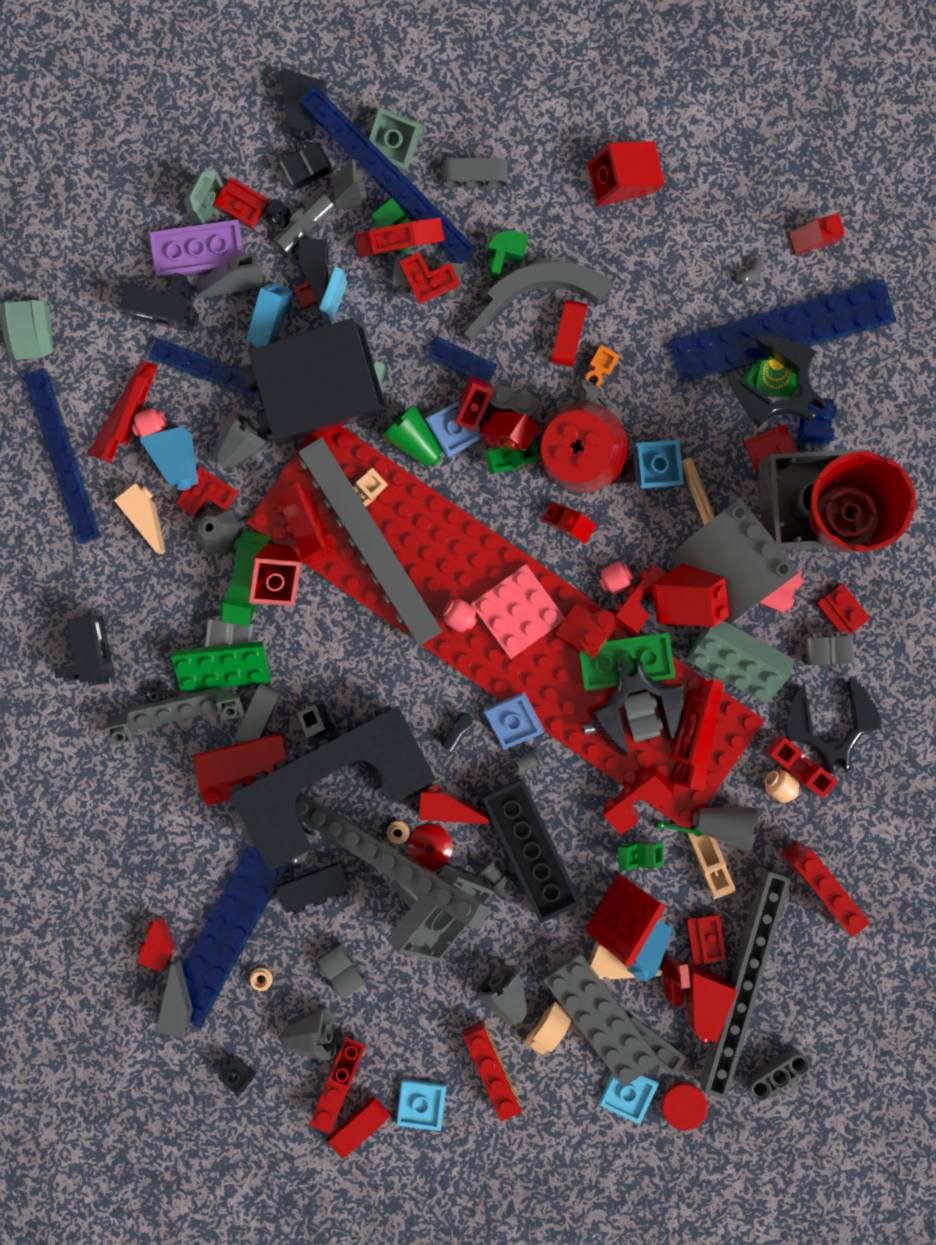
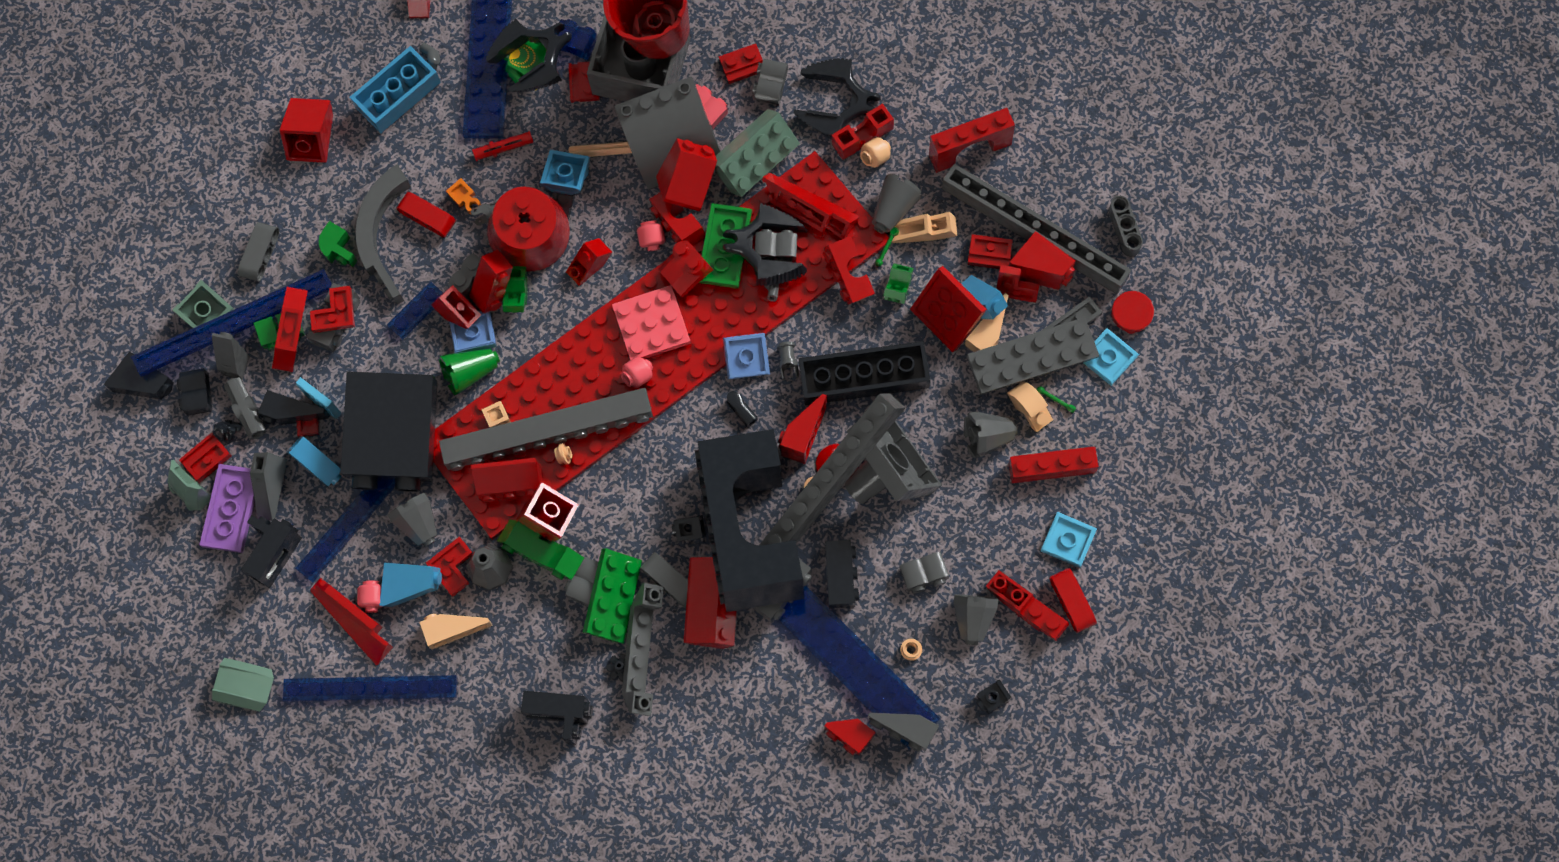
camera: 75 degrees left, 15 degrees down
none -> dark azure brick [350,46,441,134]
none -> red pin [472,131,534,161]
none -> light nougat plate [554,443,572,464]
none -> green hinge [1037,386,1076,413]

